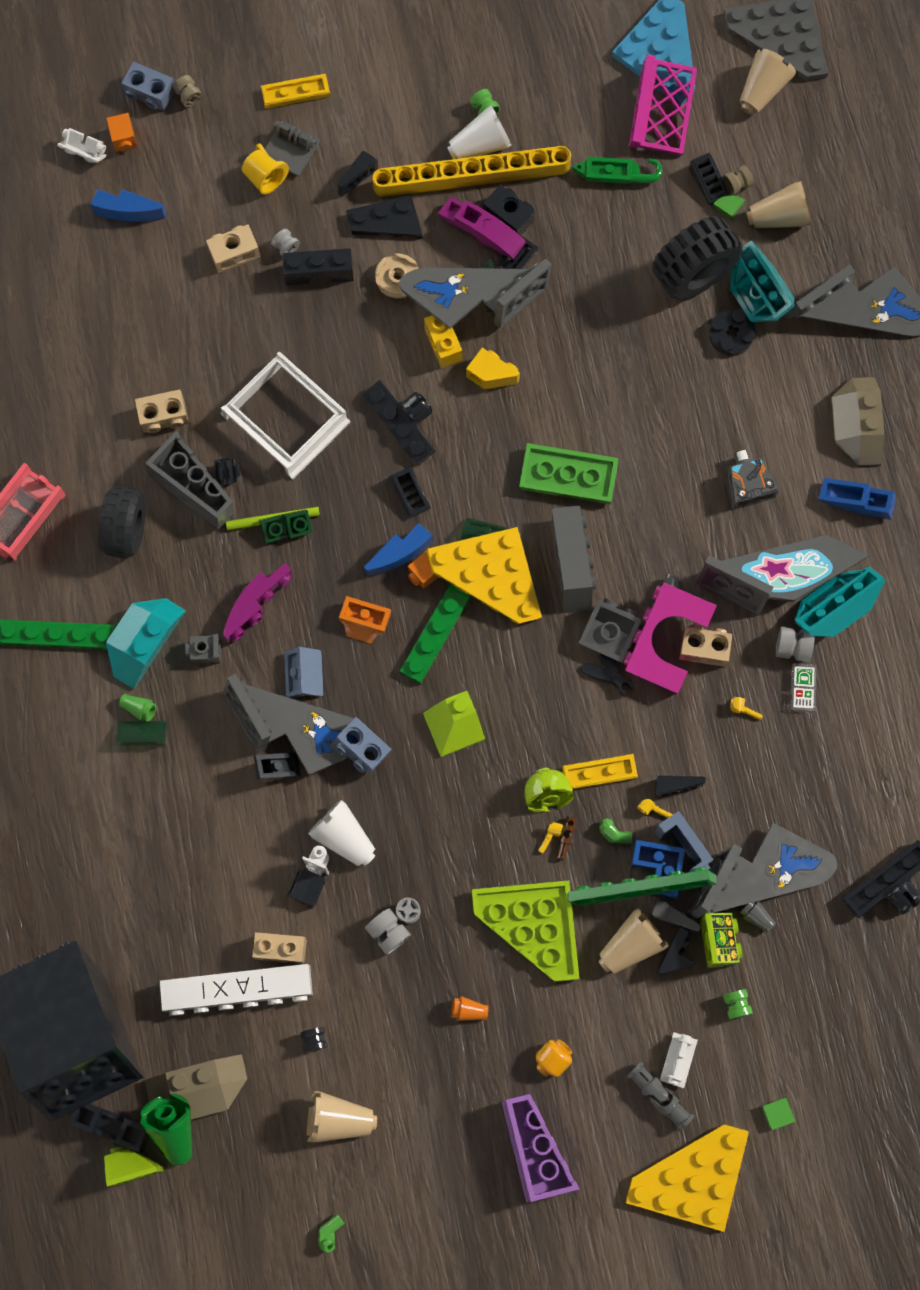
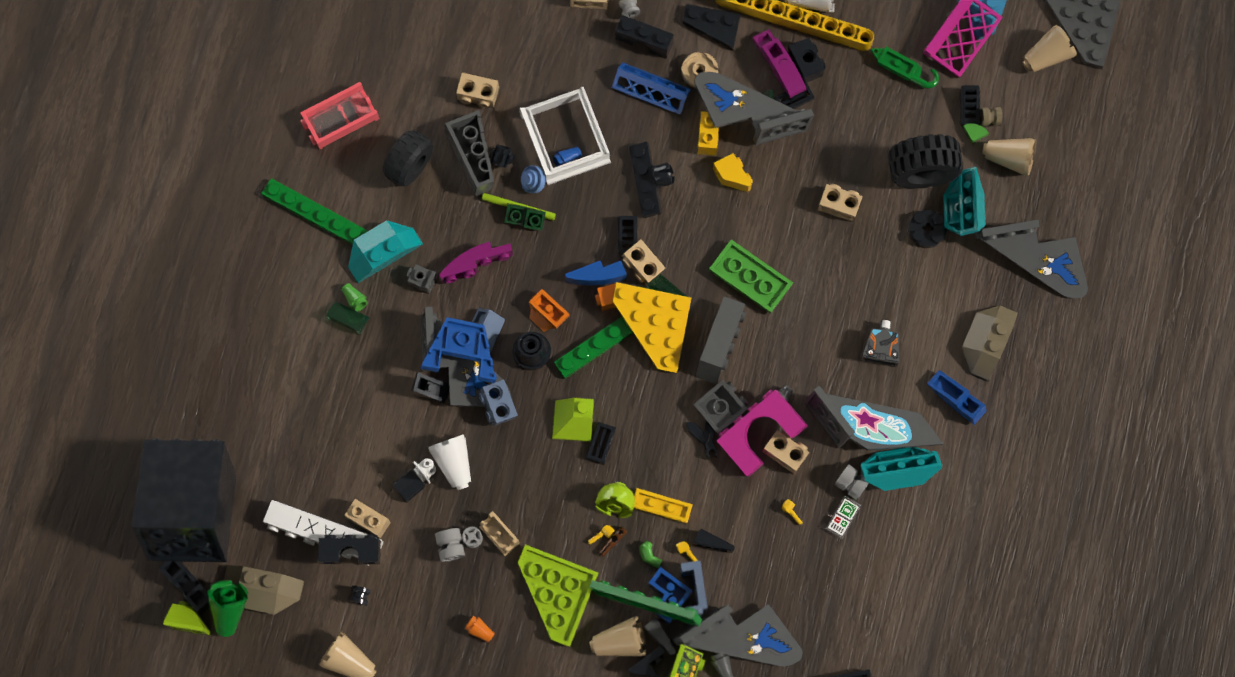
camera: 25 degrees right, 0 degrees up
none -> black arch [318,535,381,564]
none -> blue wing [421,317,497,383]
none -> tan hinge [479,511,520,556]
none -> black piece [513,332,551,370]
none -> medium blue plate [521,166,545,193]
none -> blue cone [553,146,582,167]
none -> black tile [586,422,616,465]
none -> blue fence [612,63,691,115]
none -> tan brick [622,239,665,284]
none -> tan brick [818,184,863,222]

